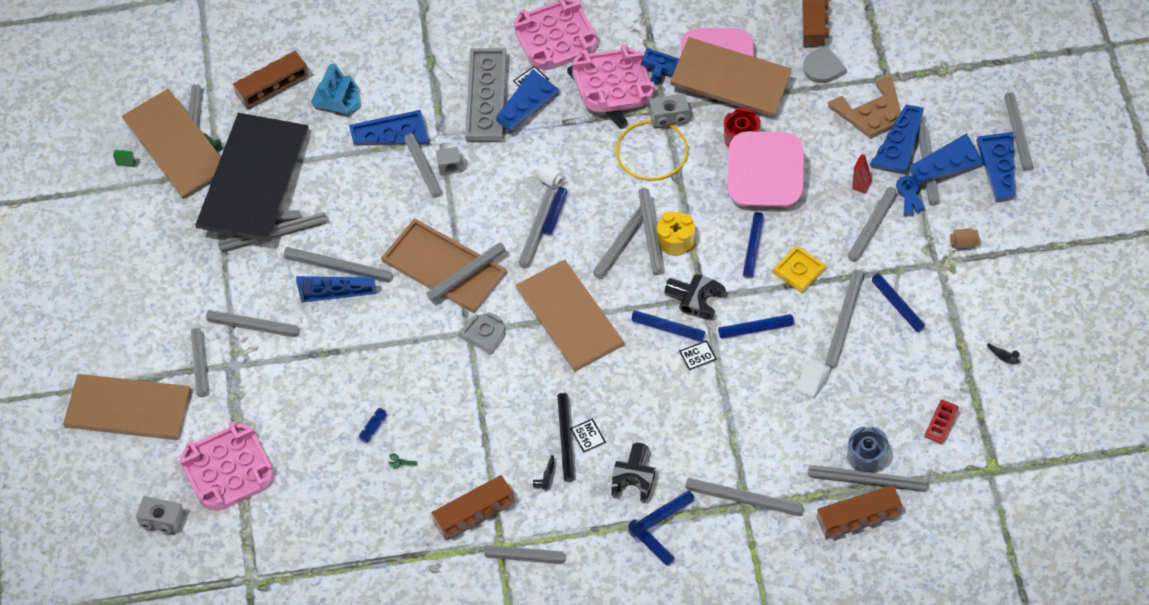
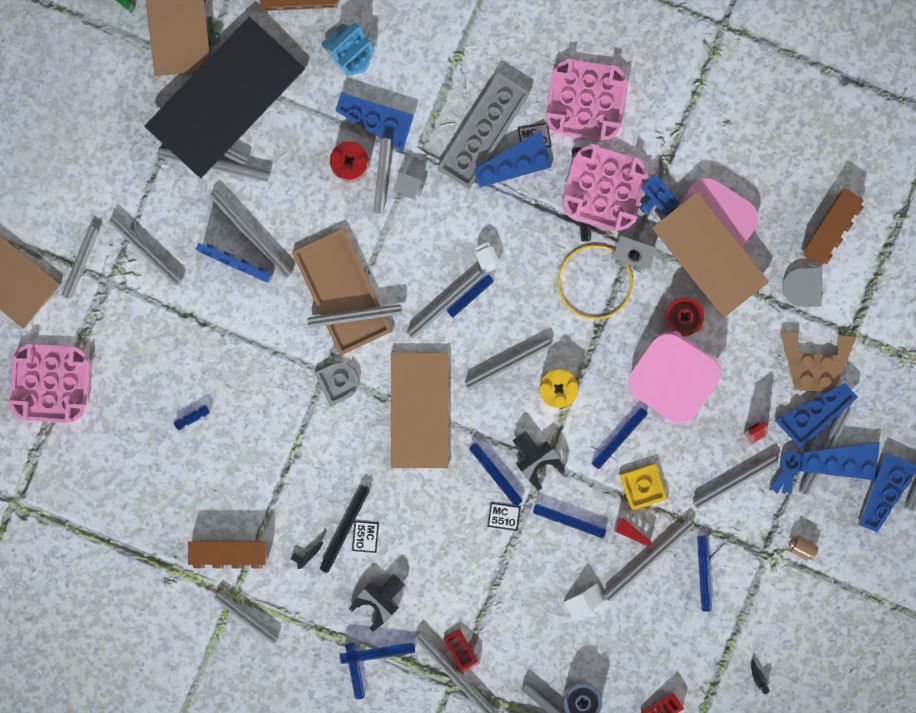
camera: 30 degrees right, 30 degrees up
clear green hand [389,453,417,469] -> none
light grey axle [638,187,663,274] -> none
none -> red brick [330,141,369,182]
none -> red slope [443,629,480,673]
none -> red slope [614,517,652,547]

